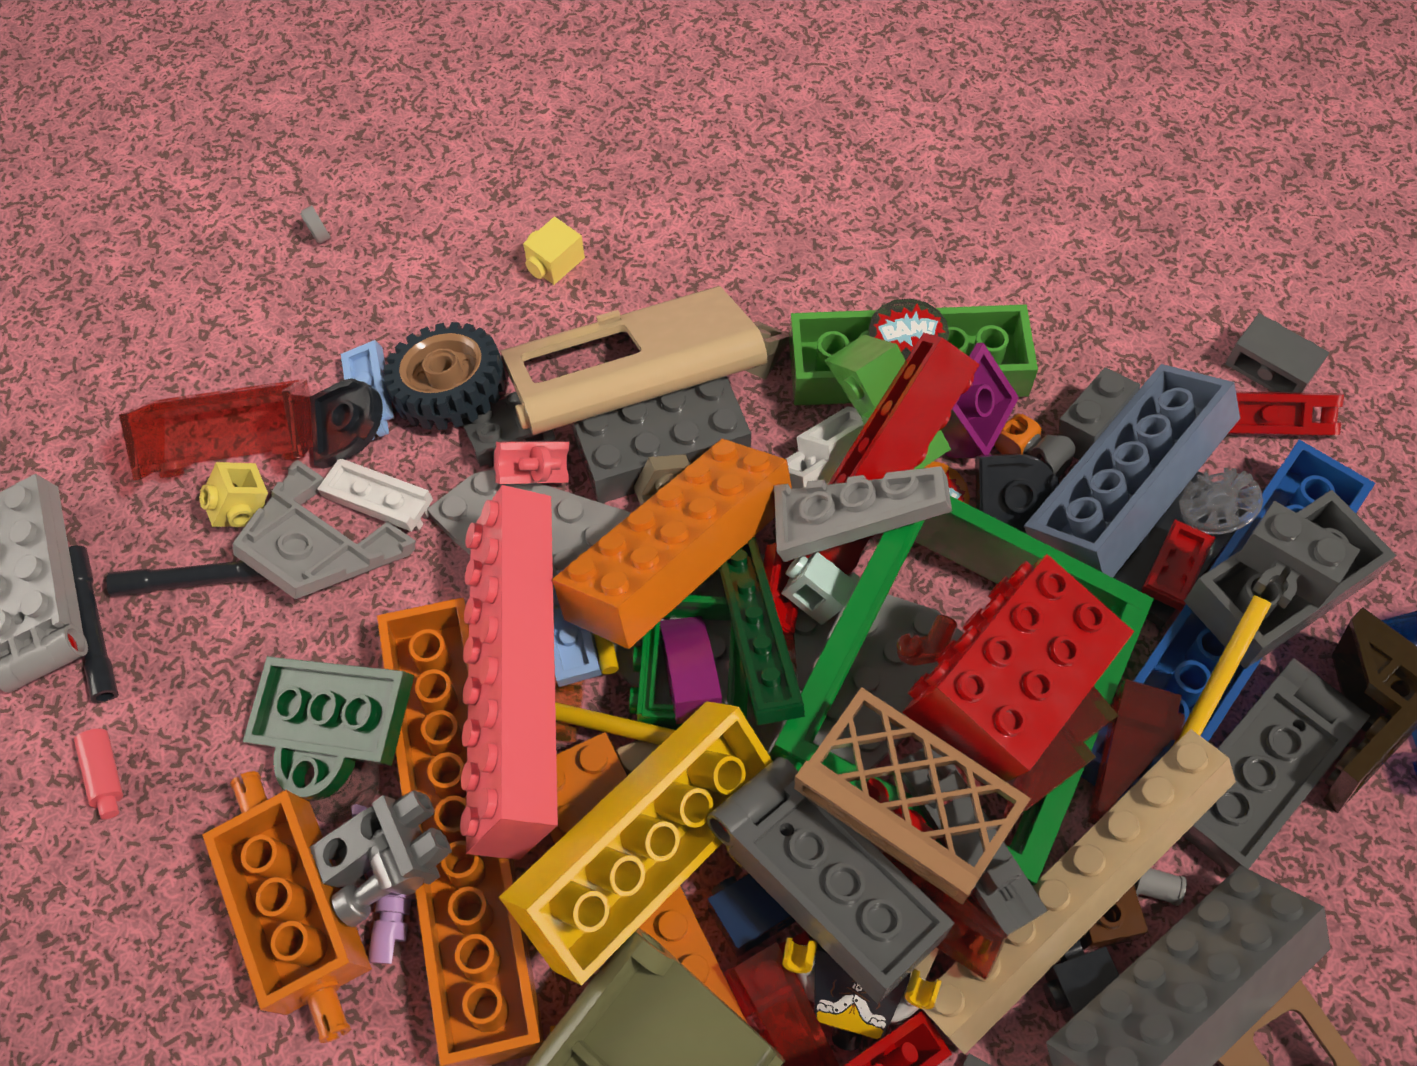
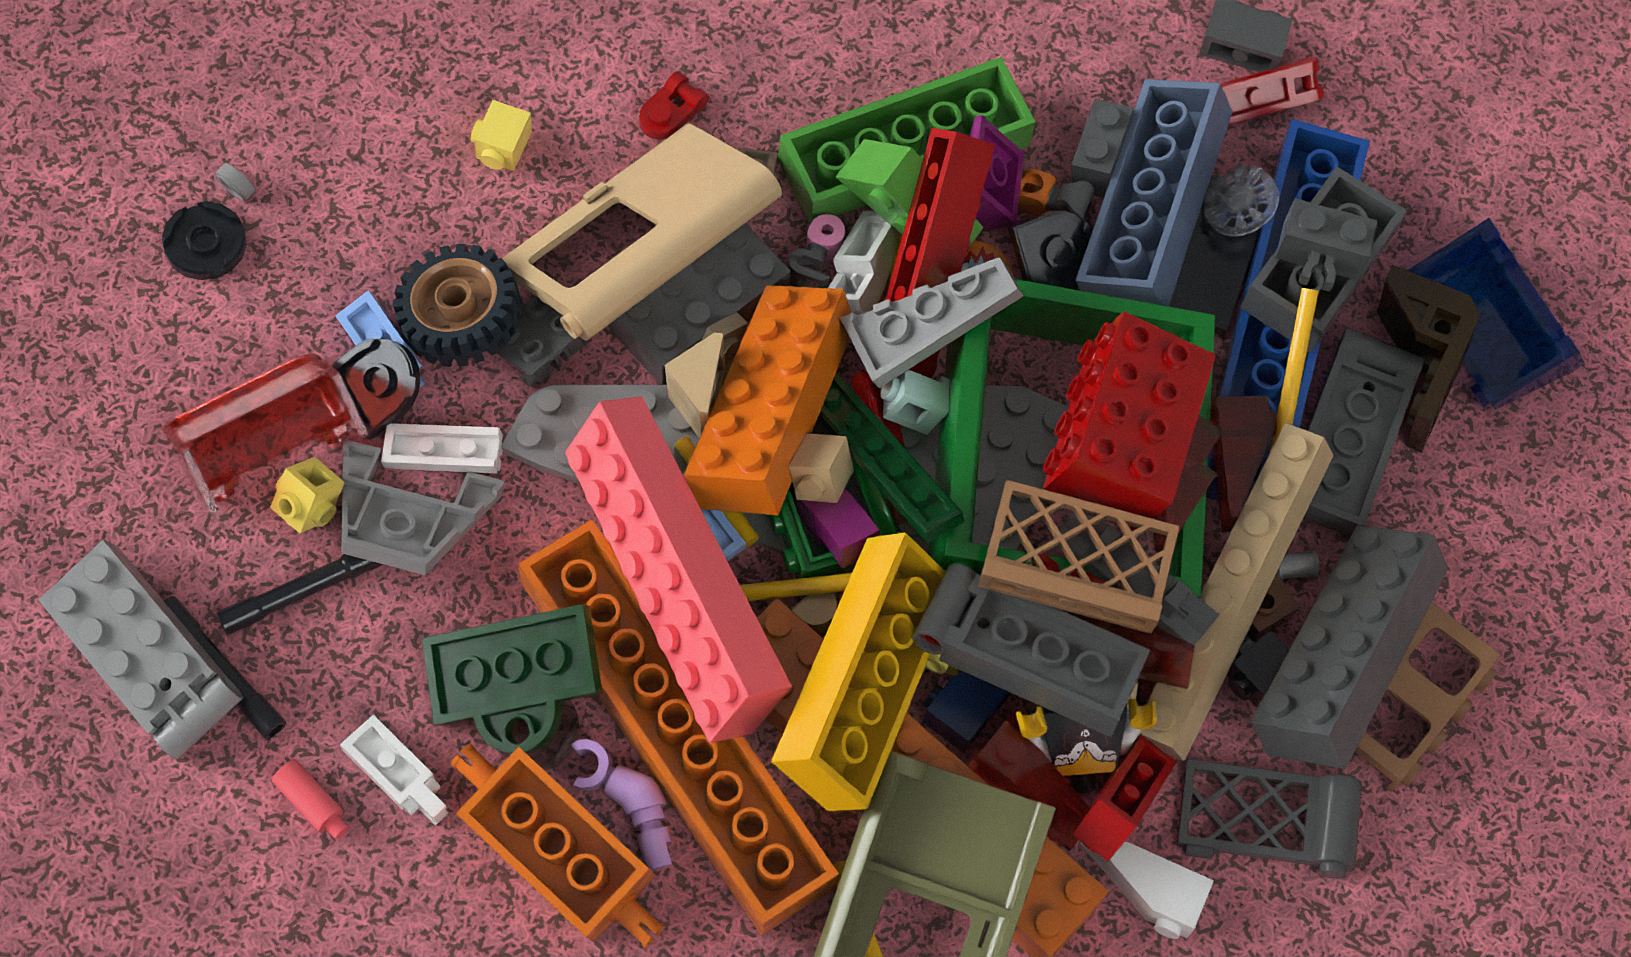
camera: 30 degrees left, 5 degrees up
dark grey hips [310,790,452,927] -> none
coral hips [494,441,569,484] -> none
tile [868,298,949,360] -> none
clear red arm [896,615,958,666] -> none
red plate [1141,519,1215,611] -> none
none -> black tile [162,201,247,280]
none -> white hinge [340,715,449,826]
none -> red plate [639,71,709,140]
none -> tan slope [664,332,726,438]
none -> leg [787,214,845,288]
none -> tan brick [789,433,854,503]

